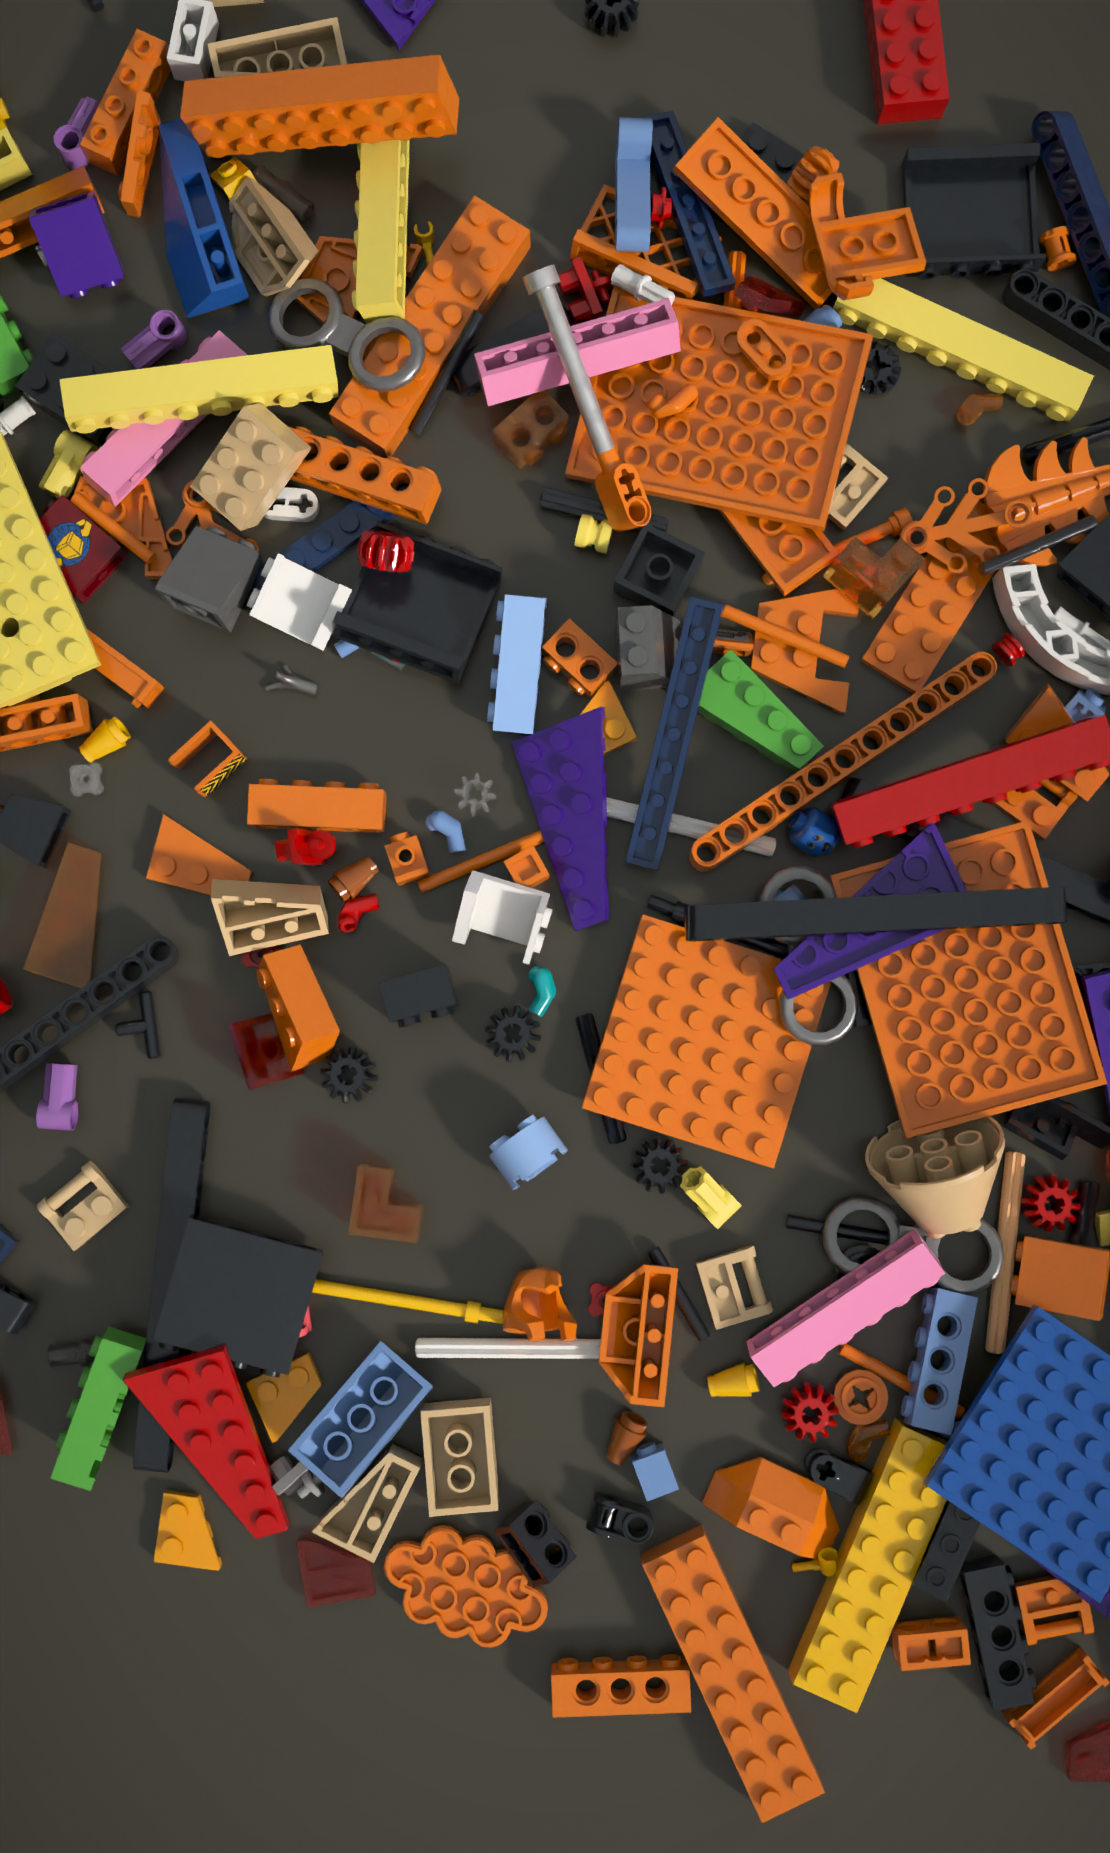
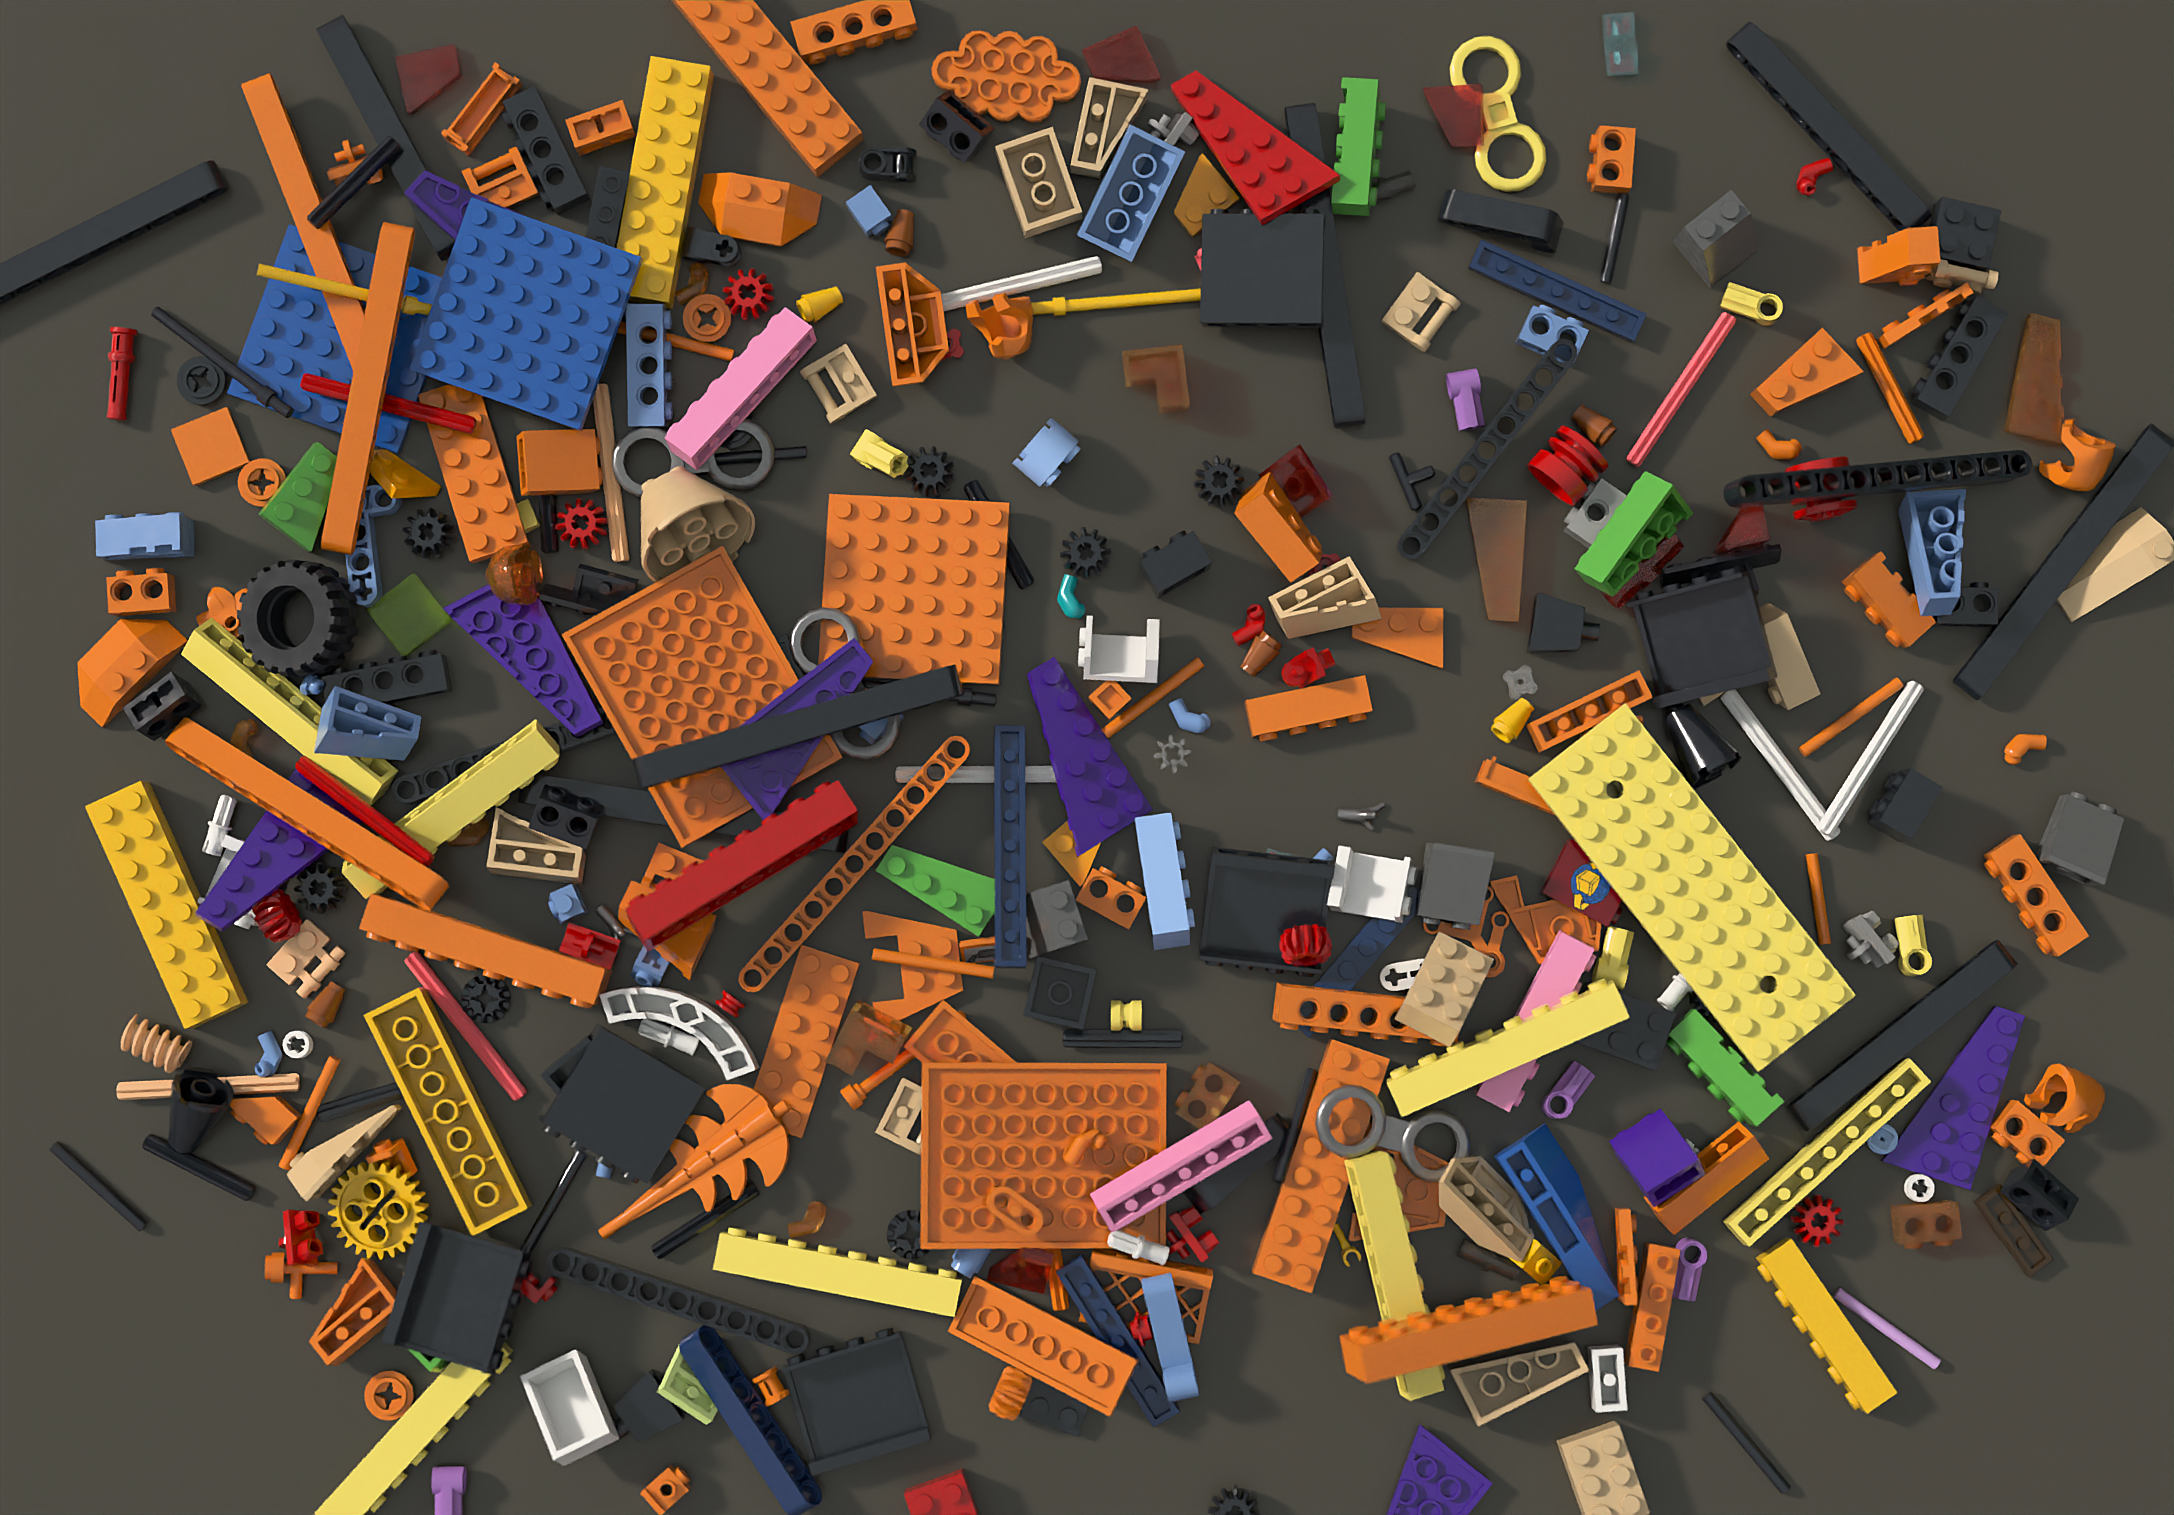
camera: 165 degrees right, 0 degrees up
orange bar [70,492,156,564] -> none
light orange wing [154,1490,222,1571] -> none
orange piece [168,720,247,798] -> none
orange brick [385,832,431,886] -> none
piece [522,264,651,532] -> none
black bar [648,1246,710,1342] -> none
blue head [788,807,840,857] -> none
yellow hand [792,1547,839,1577] -> none
orange piece [809,173,927,301] -> none
orange plant [900,478,1033,574] -> none
black bar [978,515,1097,576] -> none

